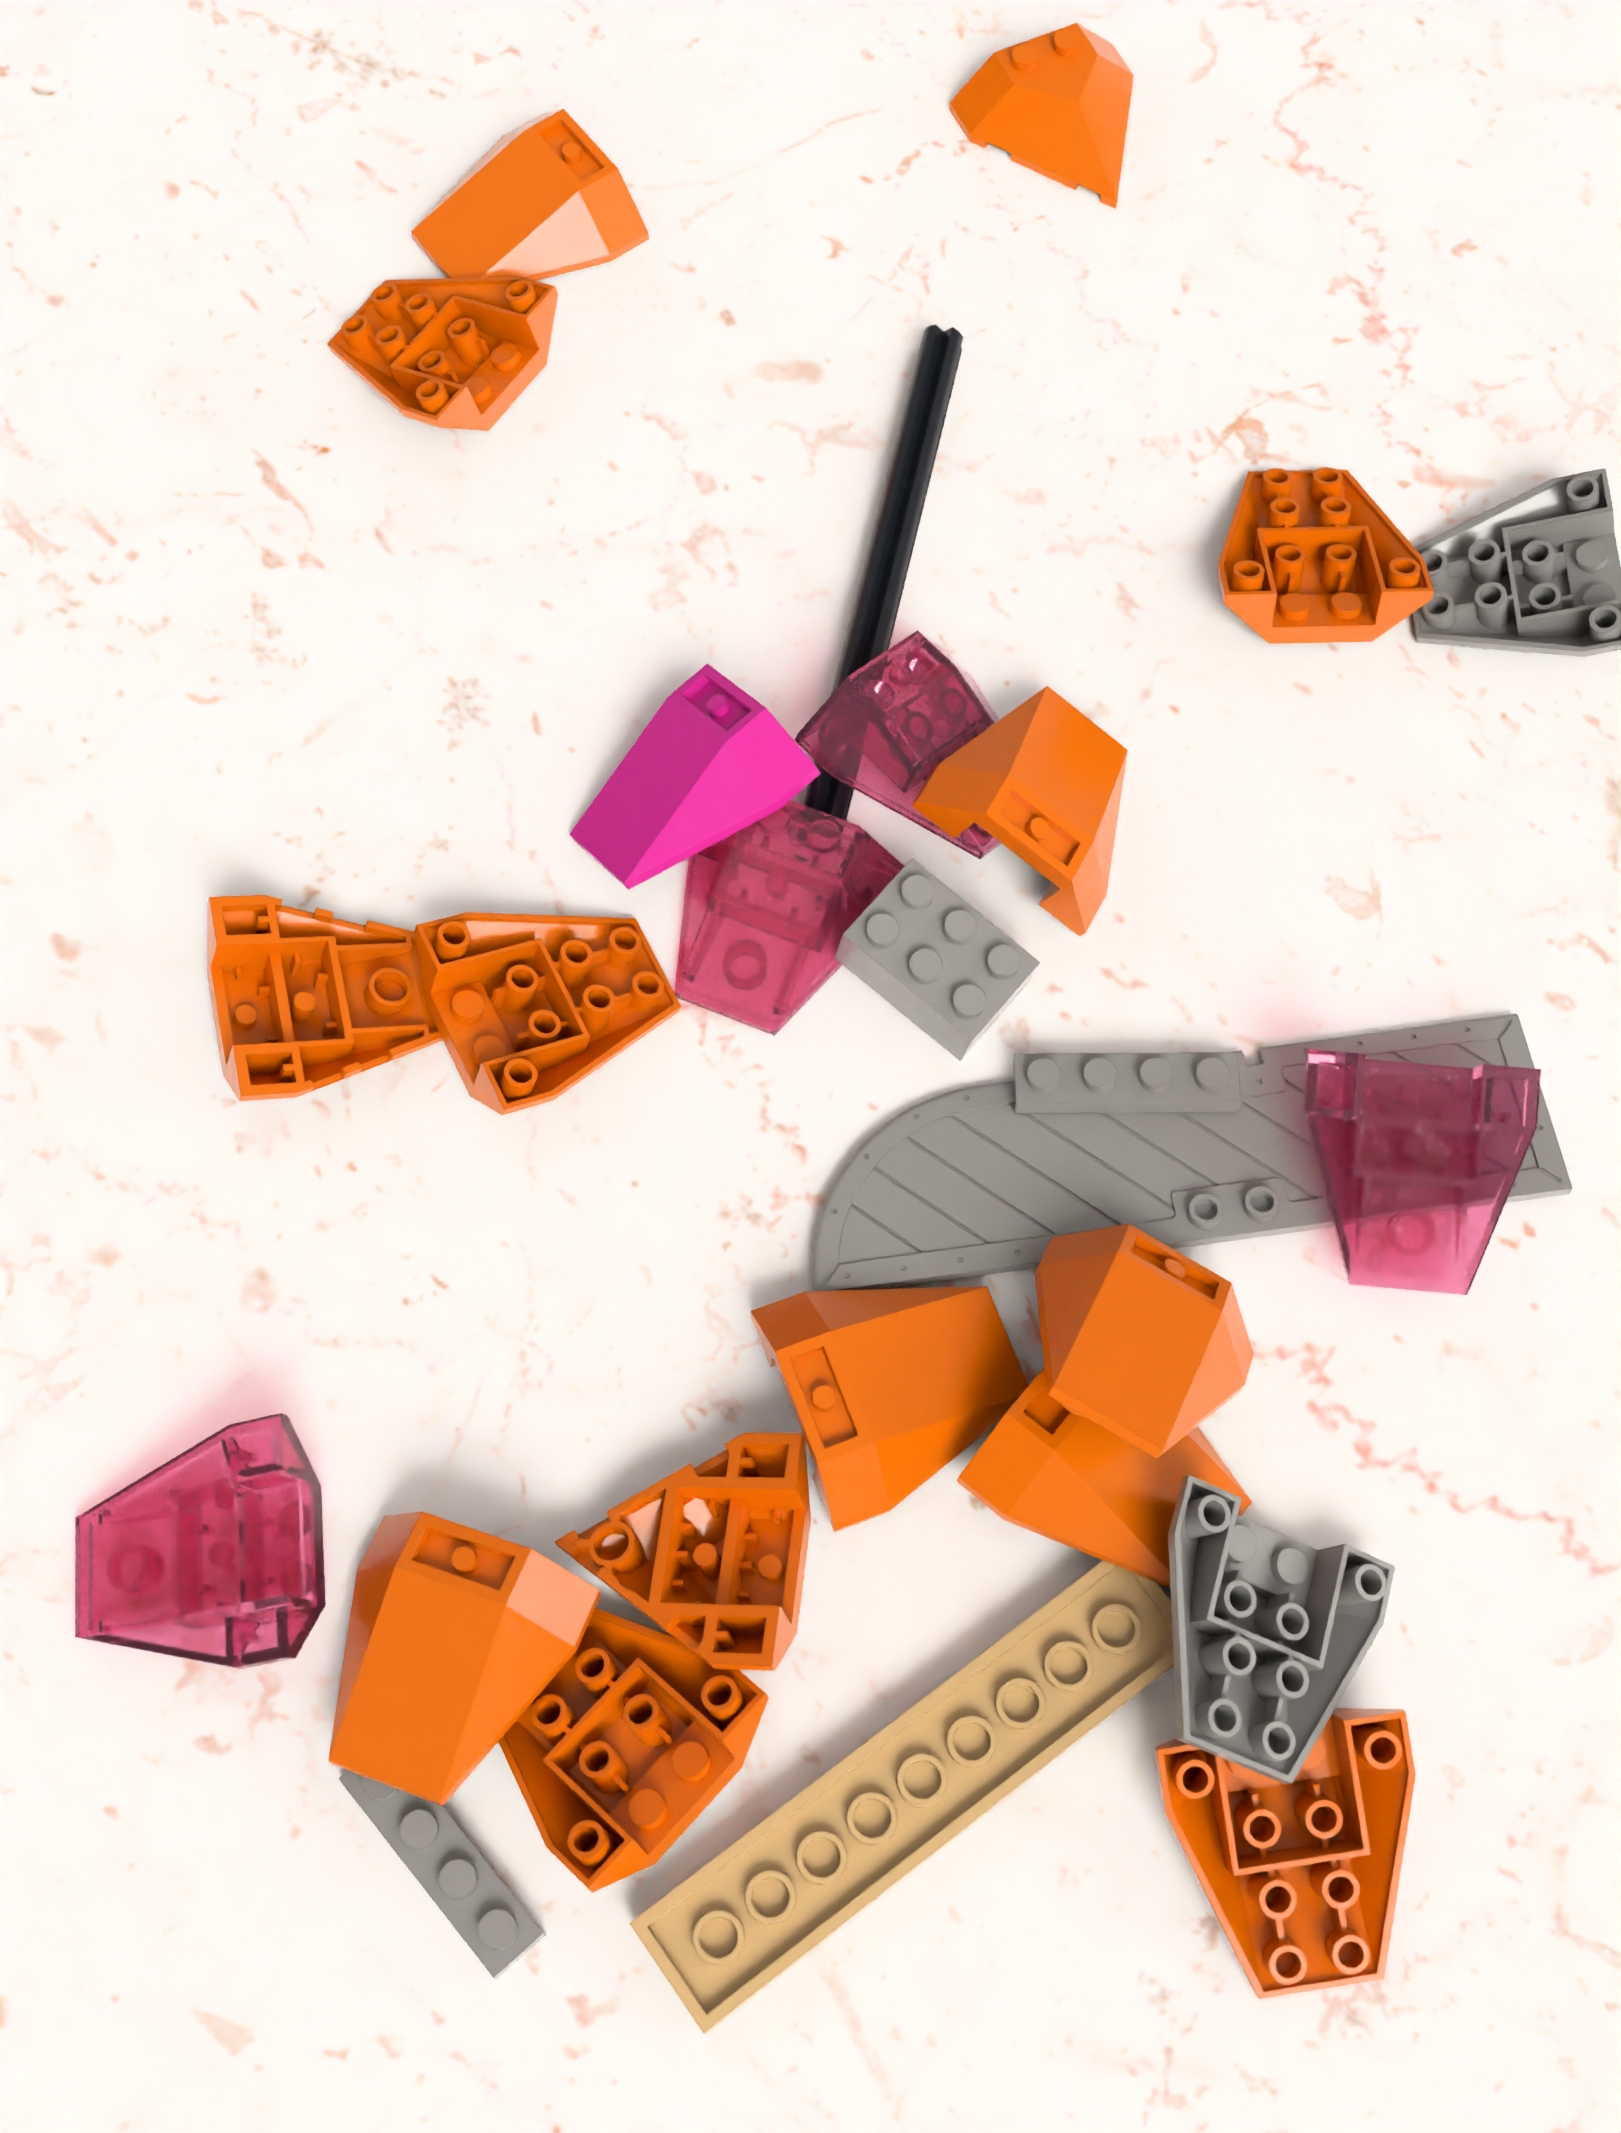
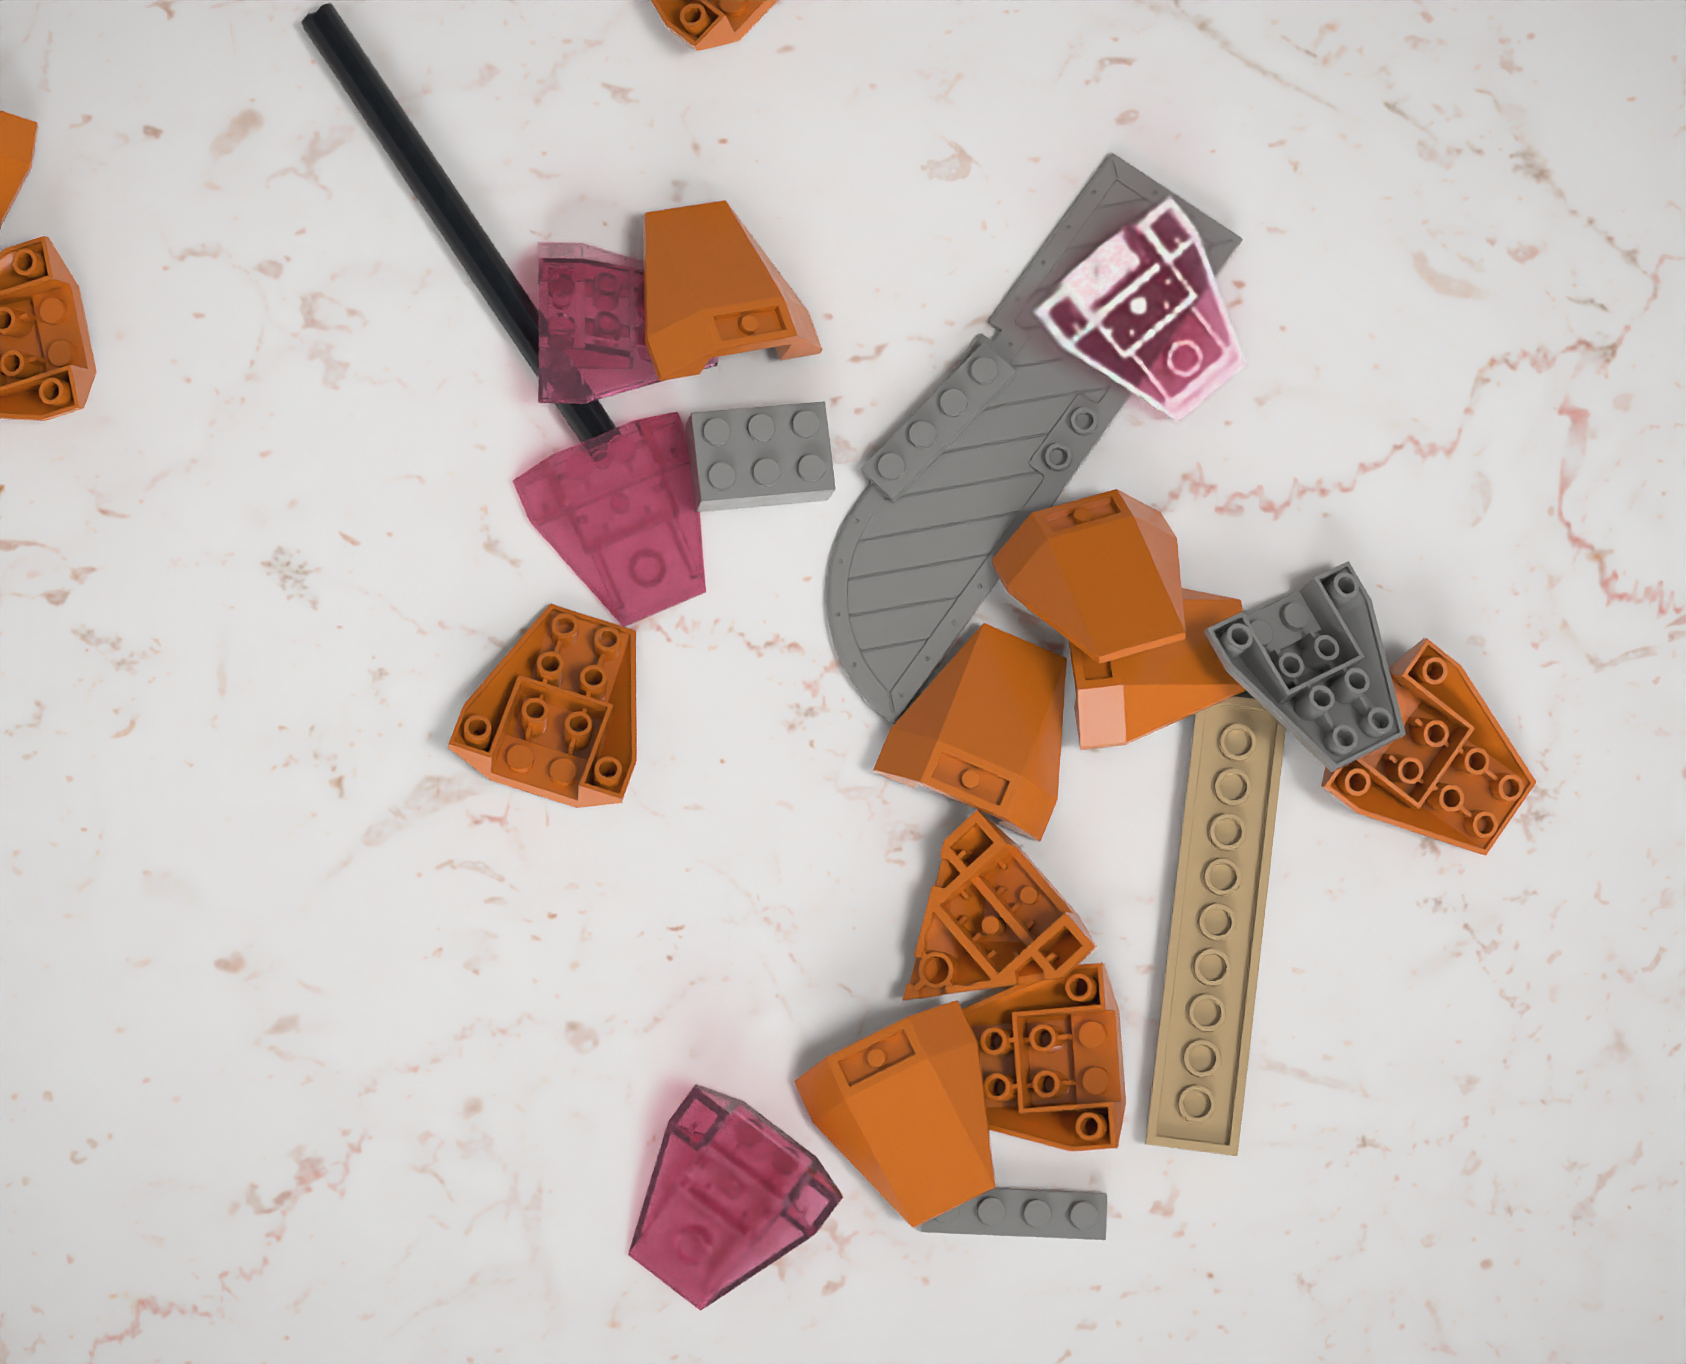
camera: 45 degrees left, 15 degrees up
orange wedge [207,895,443,1101] -> none
dark pink wedge [569,663,821,890] -> none

